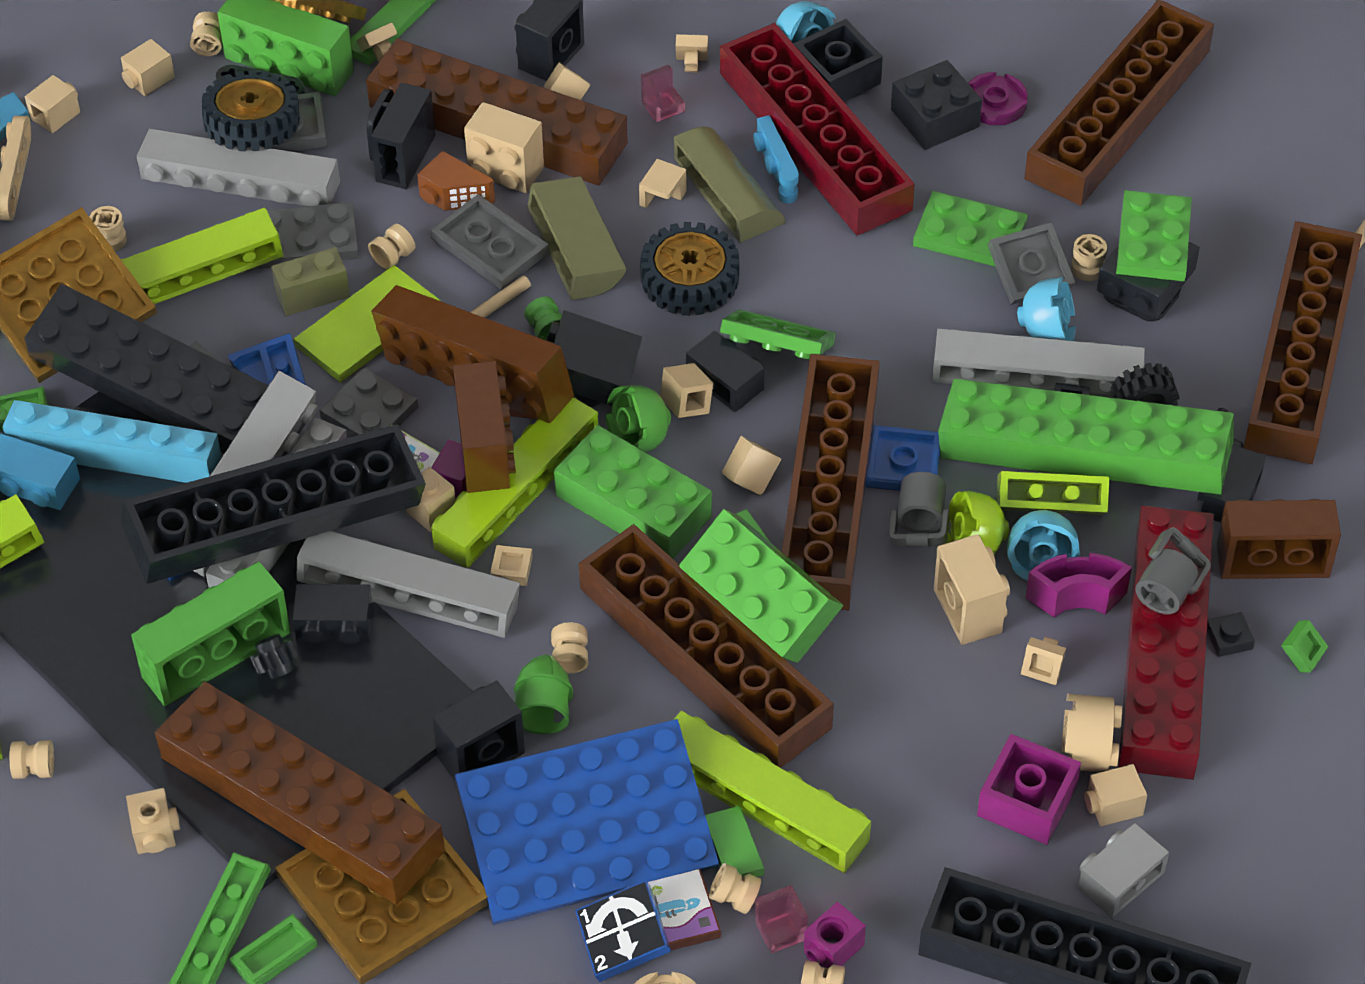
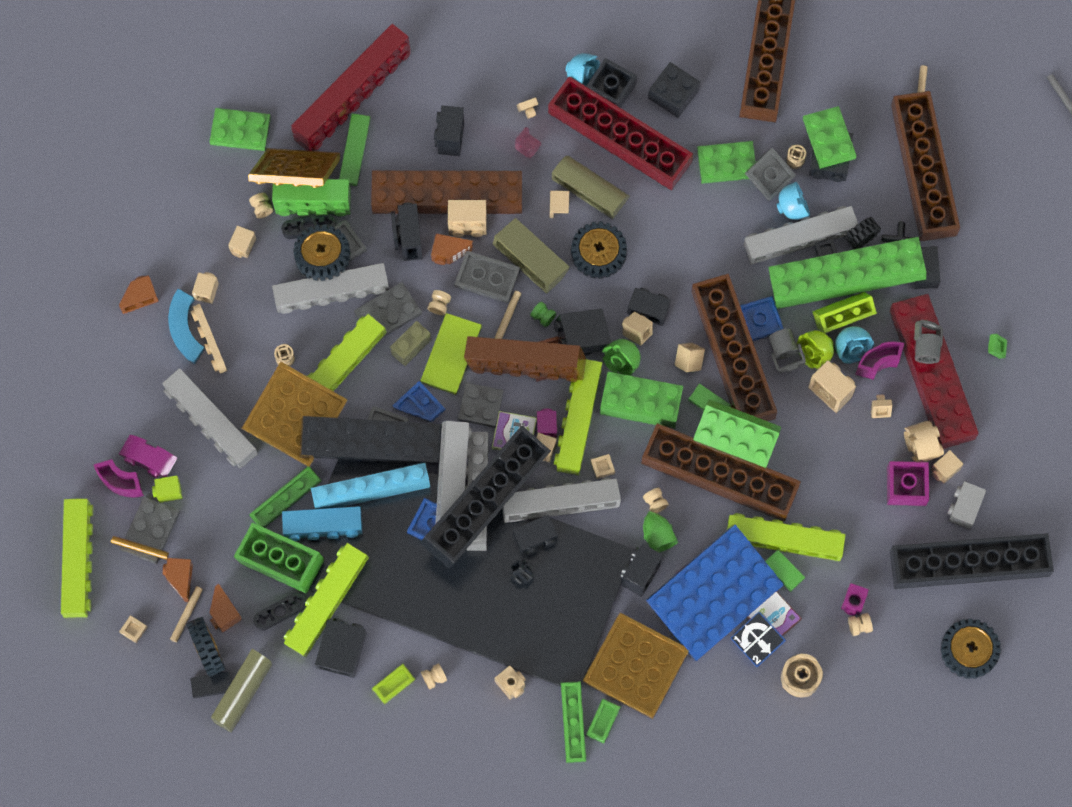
camera: 25 degrees left, 20 degrees up
bright green brick [131,561,291,706] -> none
reddish brown brick [155,681,445,905] -> none
tan tile [356,22,398,62] -> none
reddish brown brick [453,361,516,493] -> none
tan panel [543,62,591,100] -> none
tan wheel [709,863,761,914] -> none
bright green plate [720,309,836,359] -> none
dark azure plate [753,115,799,203] -> none
clear pink panel [755,885,808,953] -> none
magenta tile [968,72,1028,125] -> none
black plate [1207,612,1255,657] -> none
reddish brown brick [1217,499,1341,579] -> none

